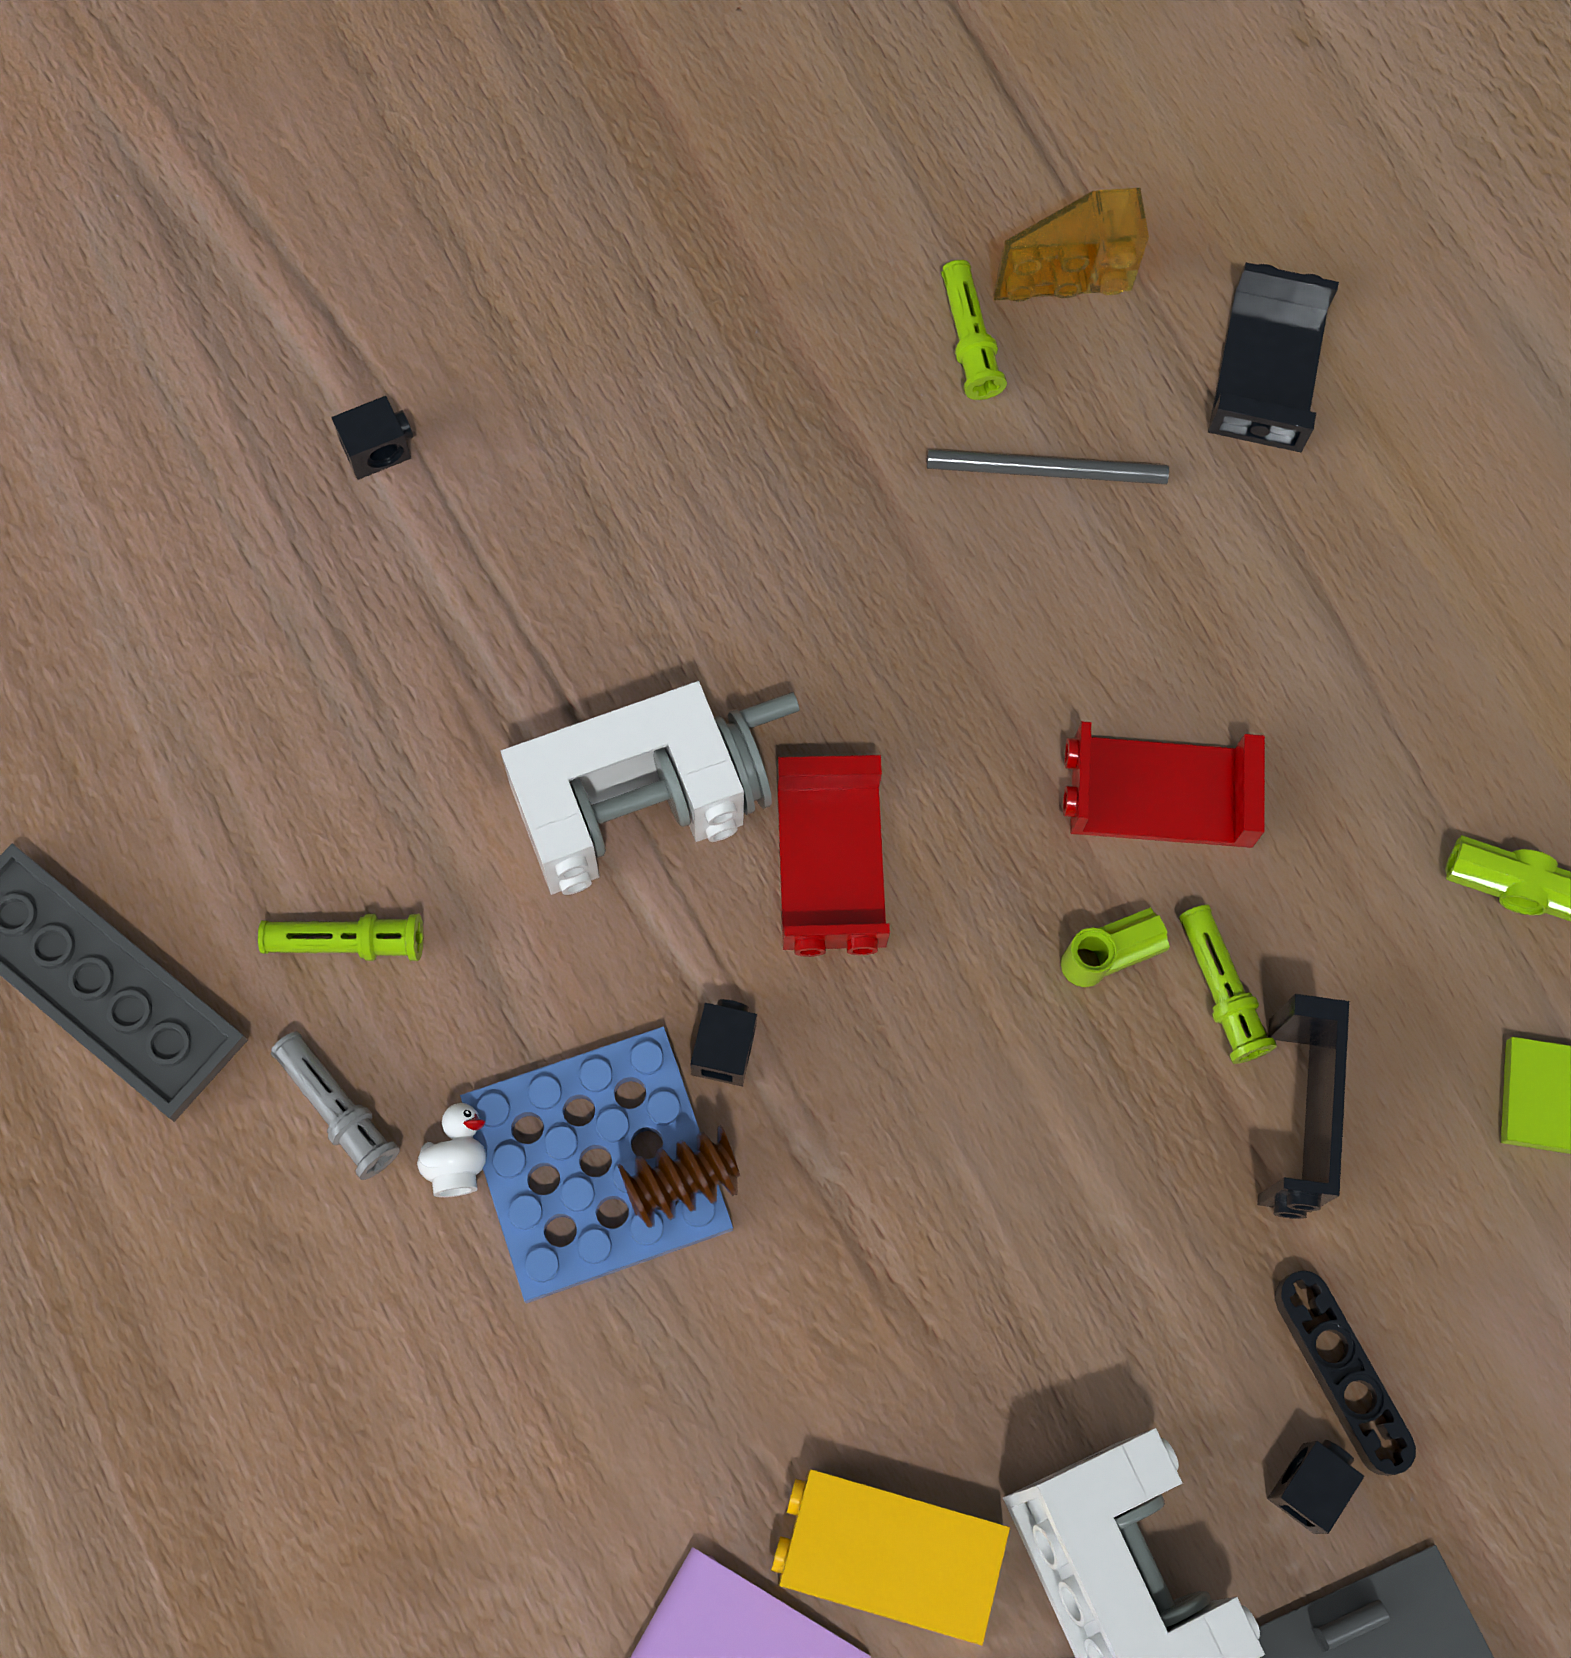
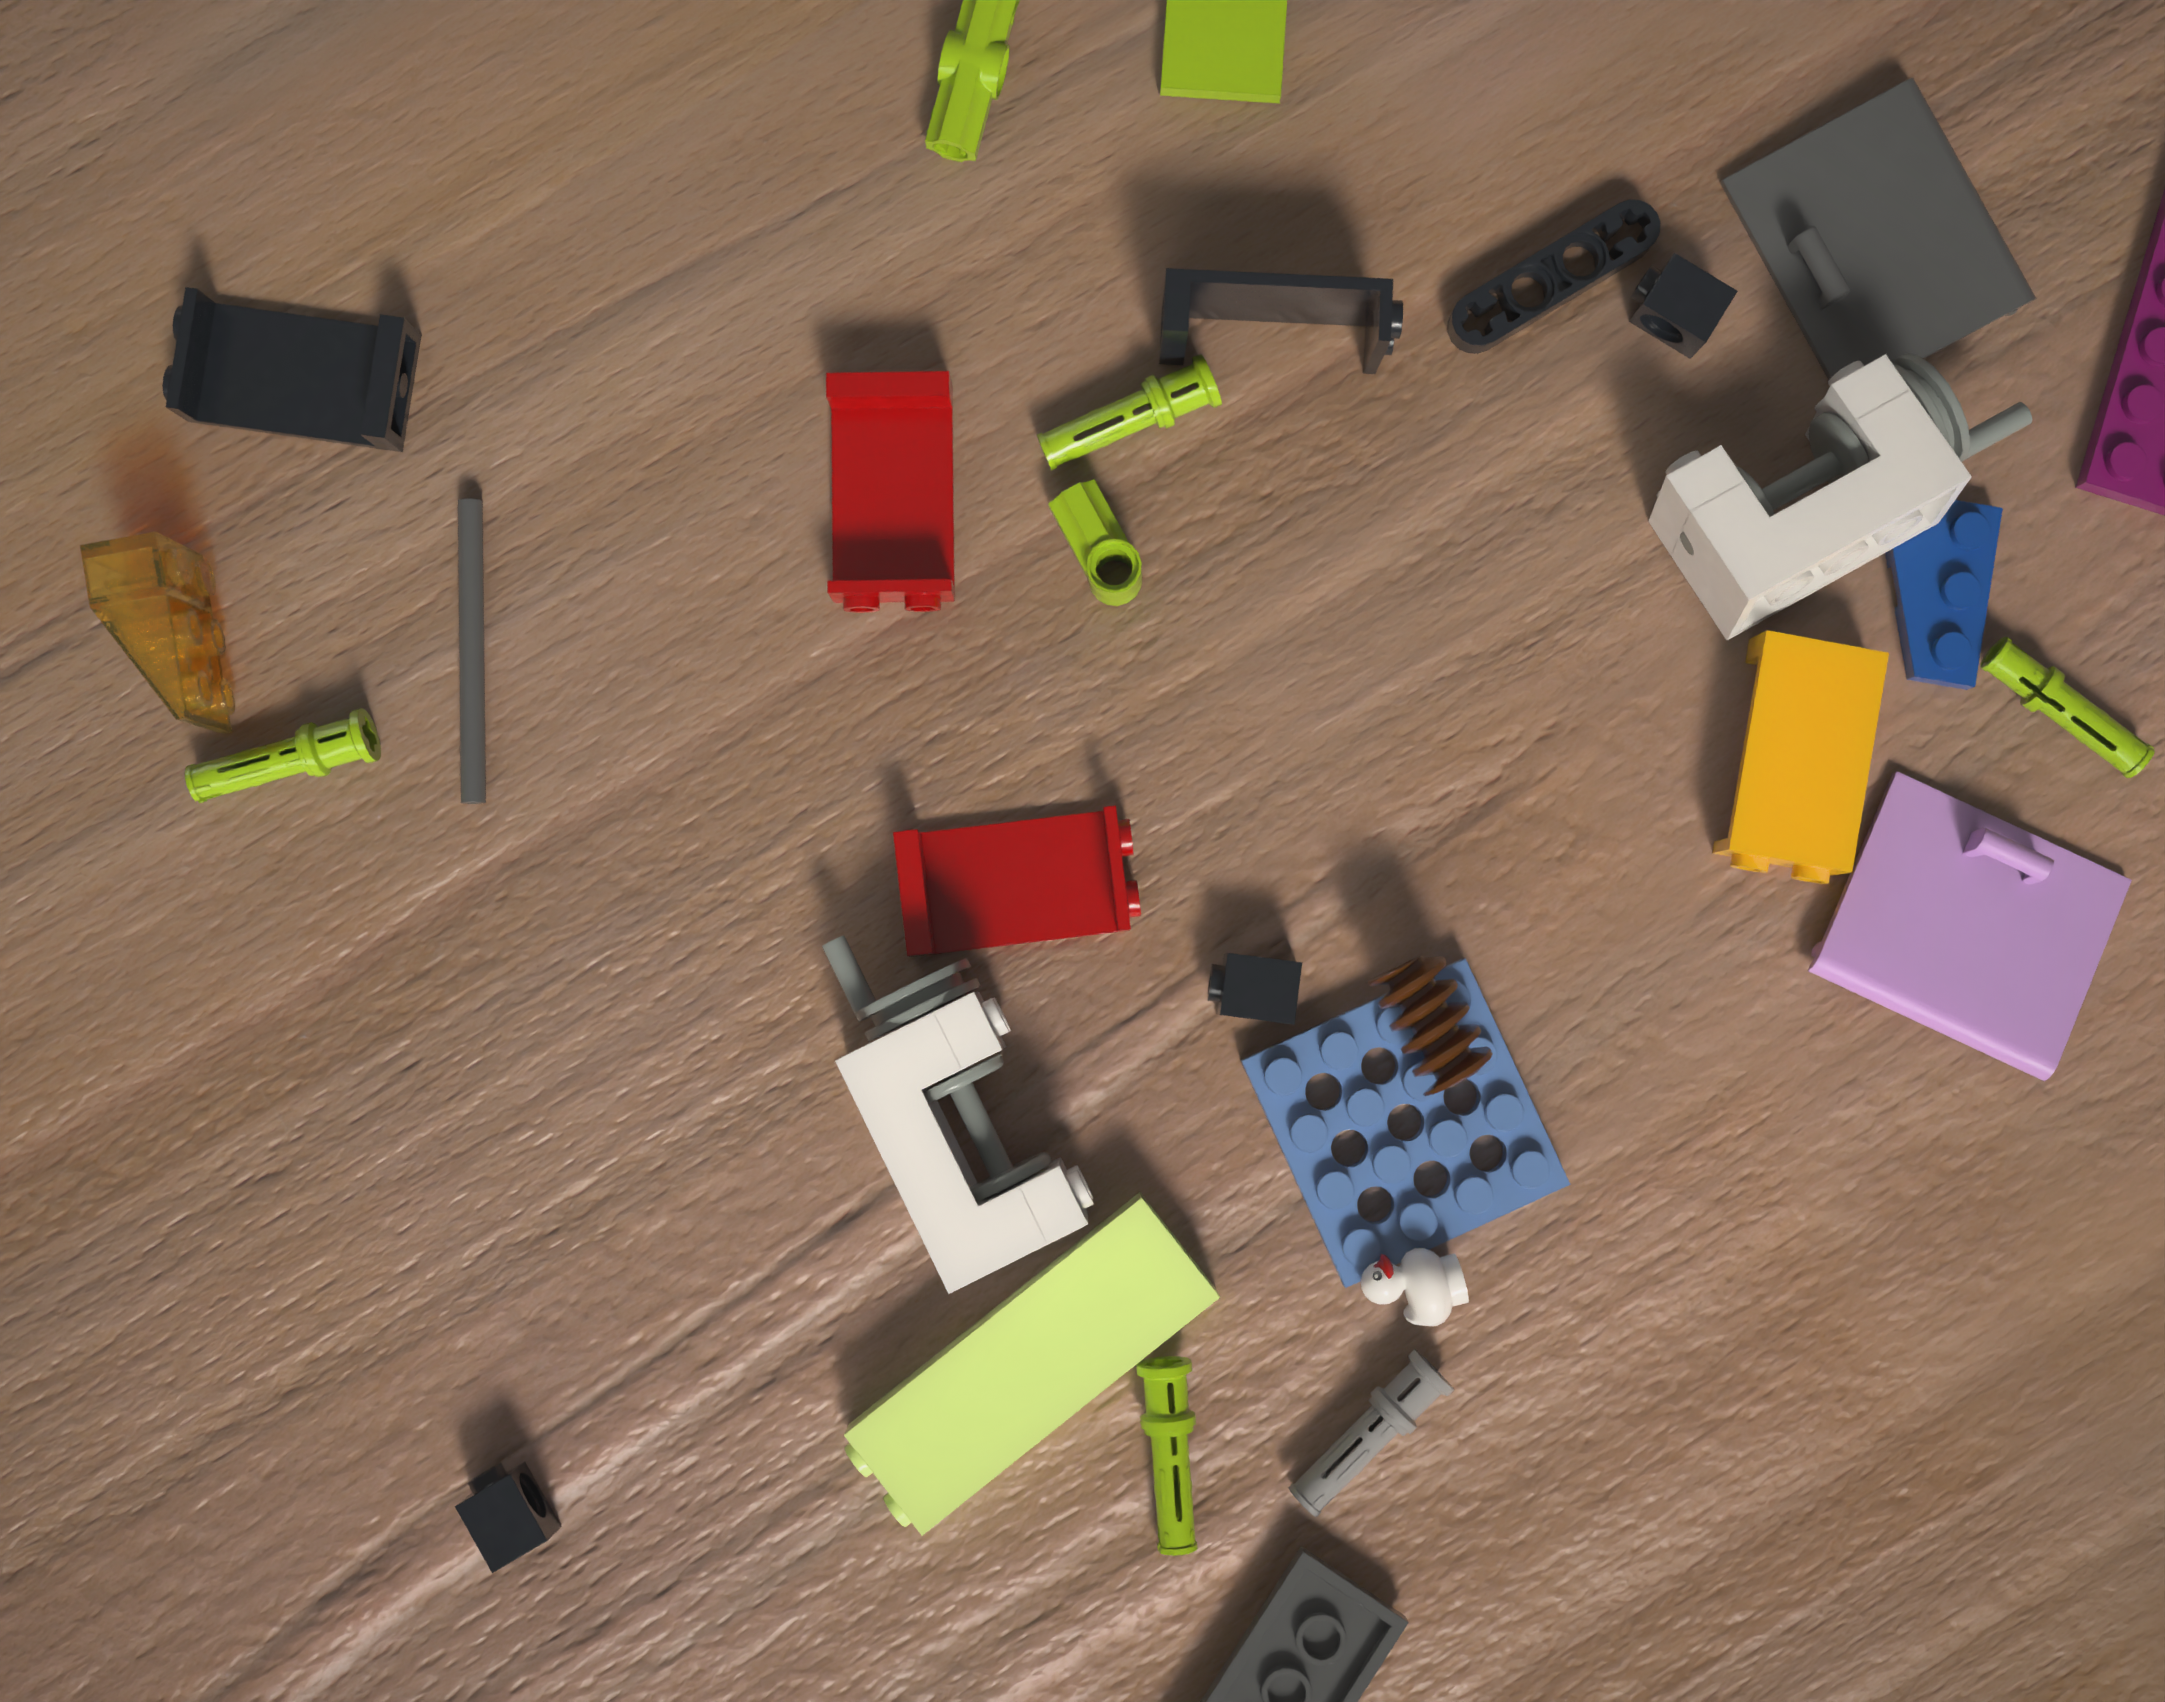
camera: 90 degrees left, 15 degrees up
none -> yellowish green brick [844,1192,1220,1536]

